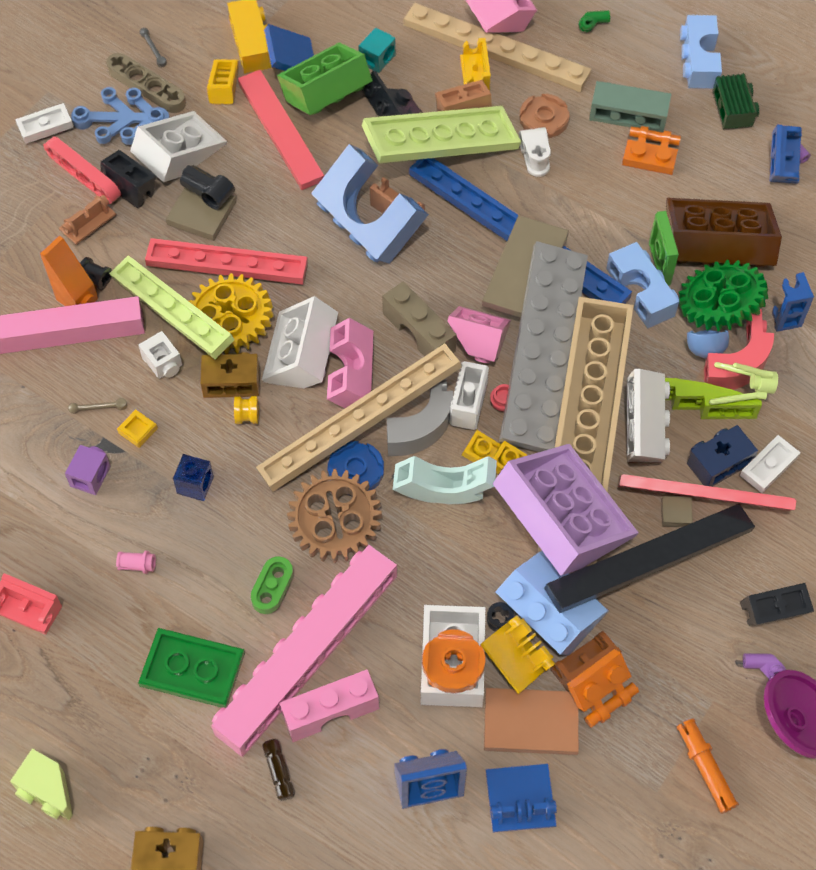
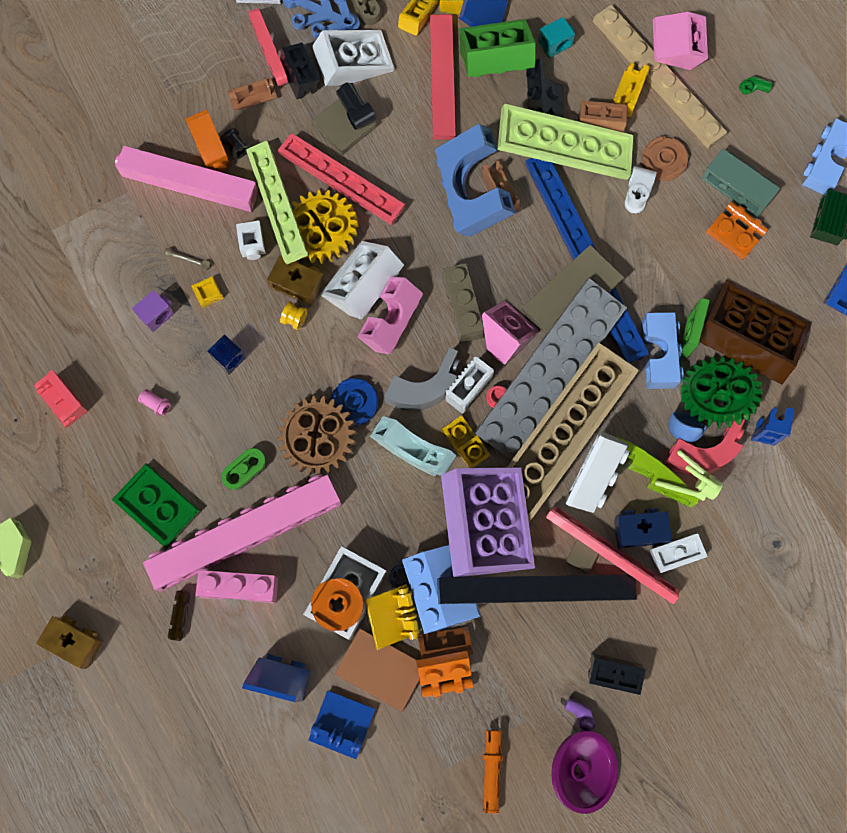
camera: 25 degrees right, 15 degrees up
tan plate [256,343,462,492] -> none

